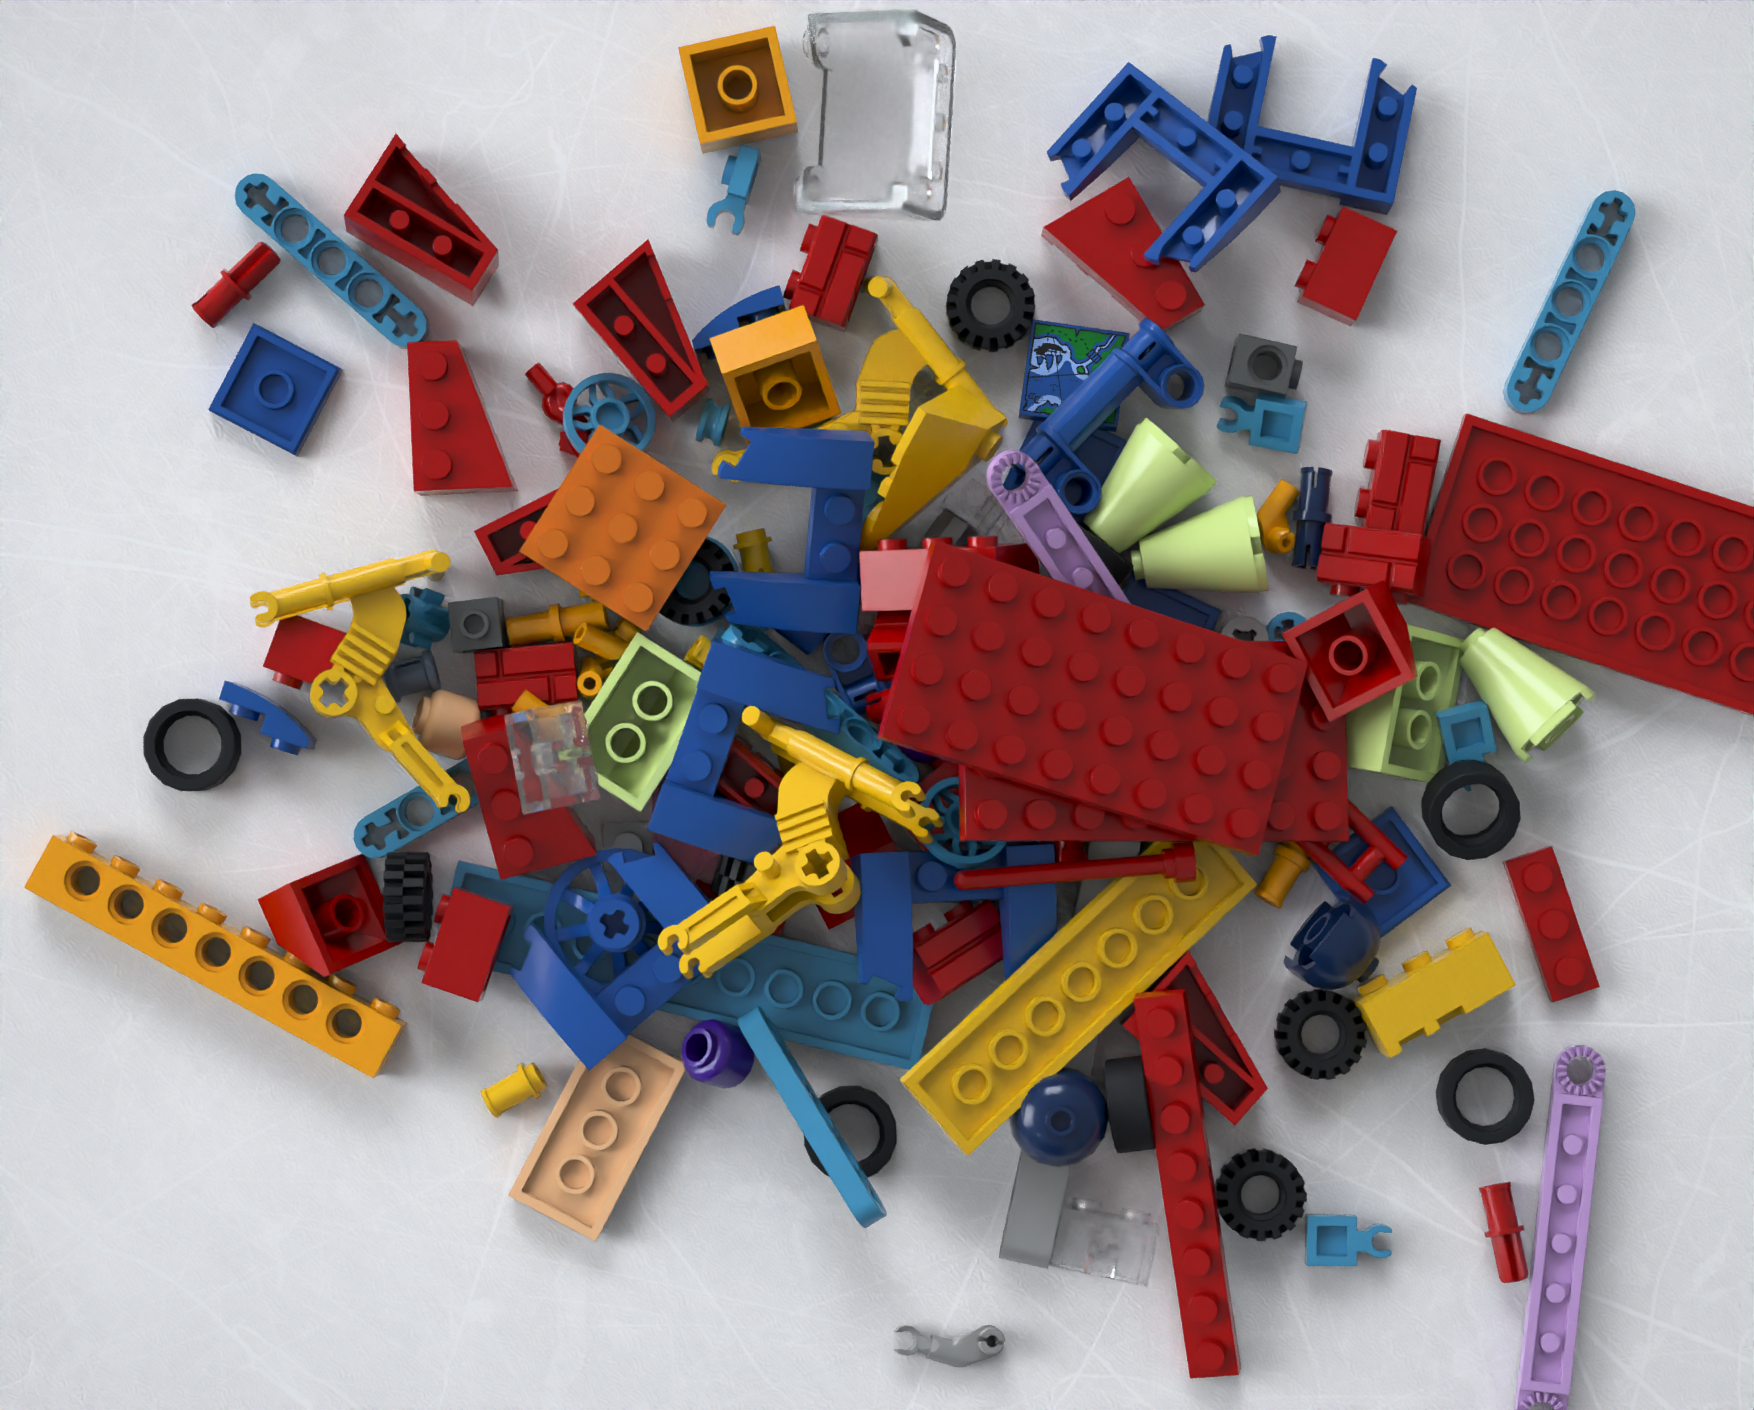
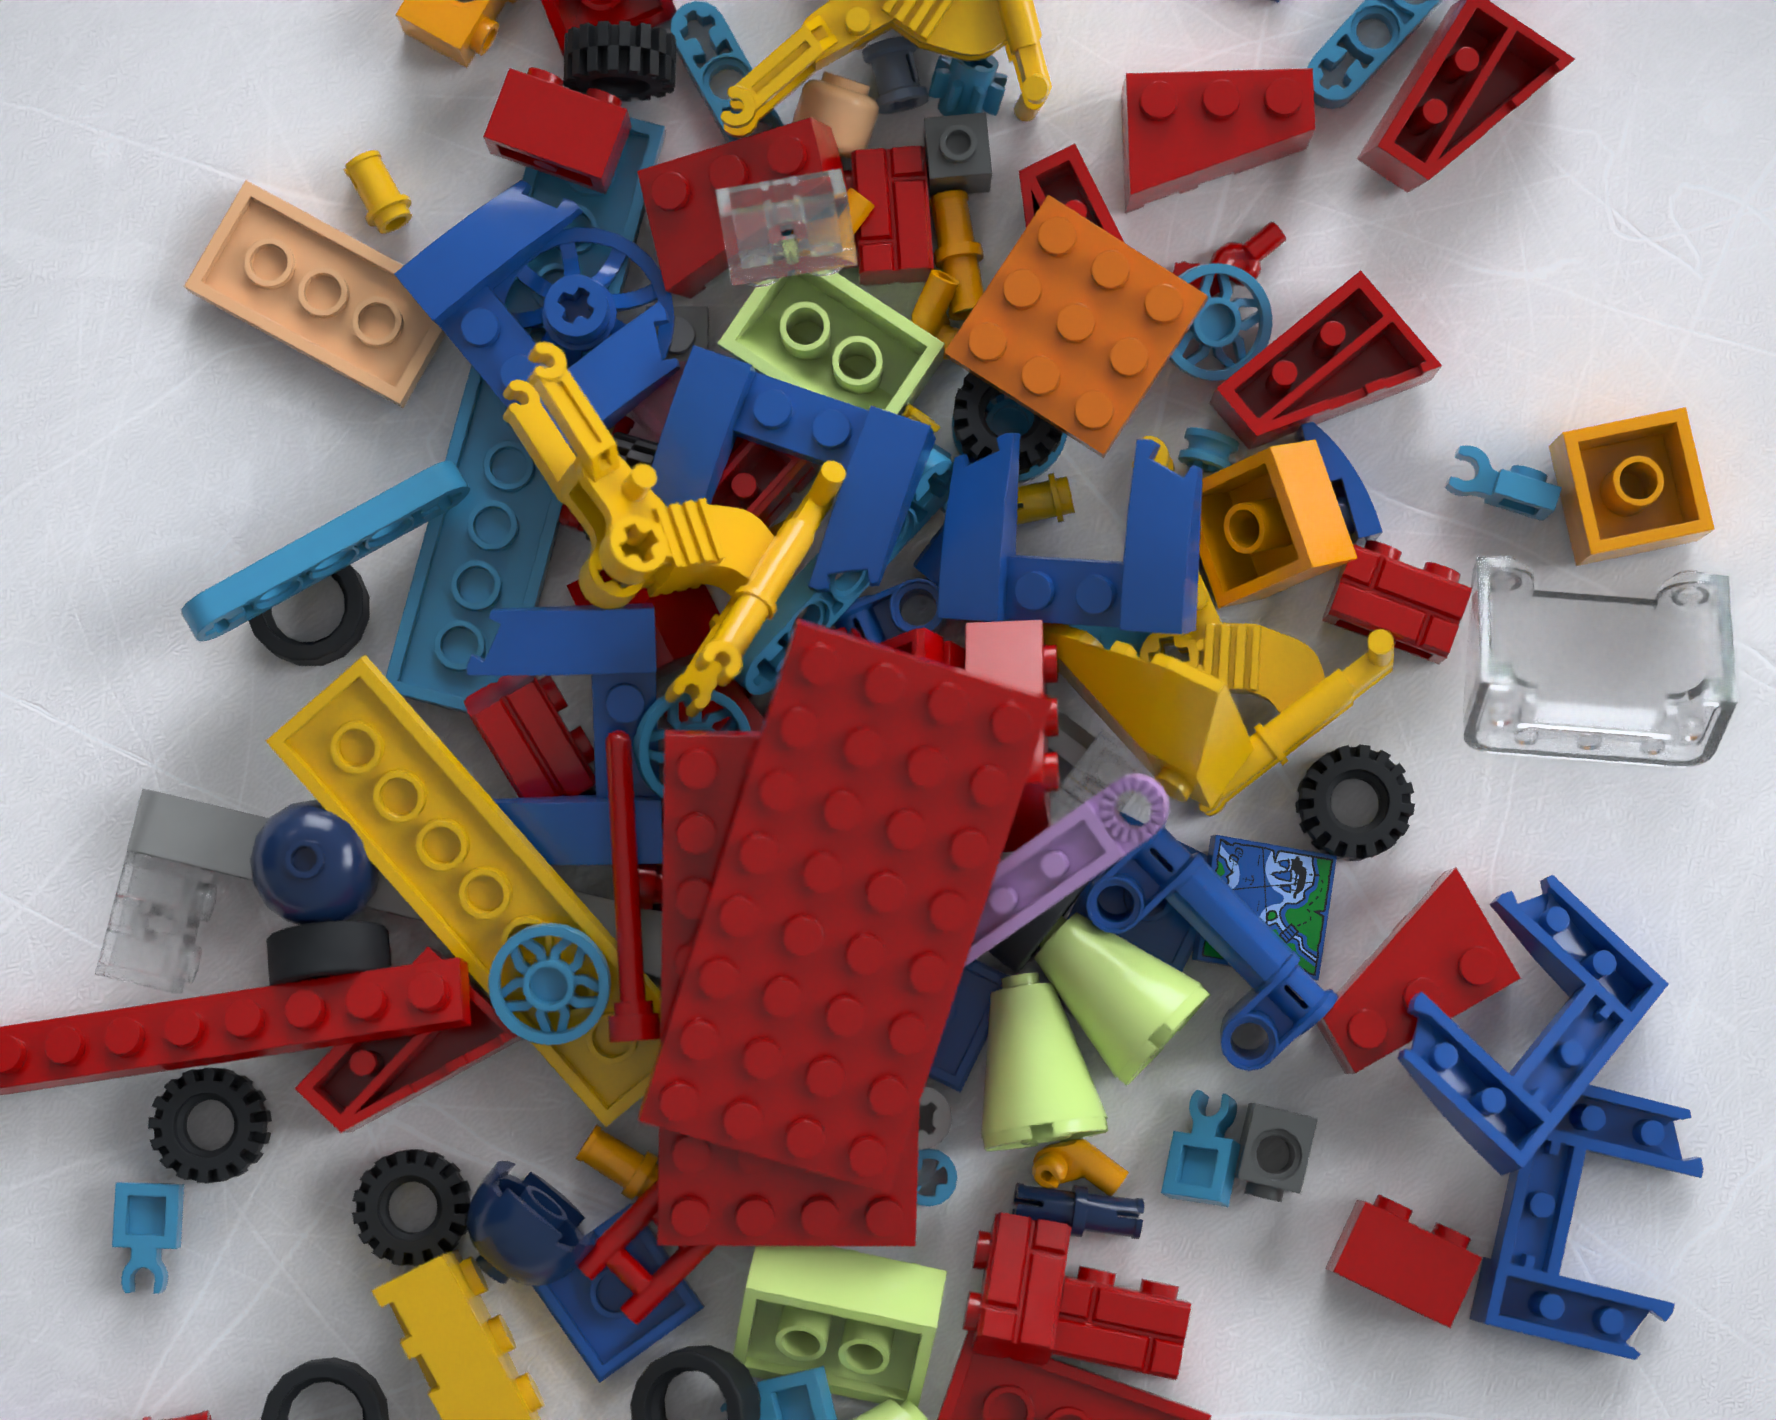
camera: 85 degrees right, 5 degrees down
light orange arm [577,655,615,700] -> none
dark purple head [682,1019,755,1089] -> none
light grey arm [894,1325,1005,1367] -> none
red slope [1282,580,1418,722] -> none
none -> dark azure wheel [488,923,611,1045]

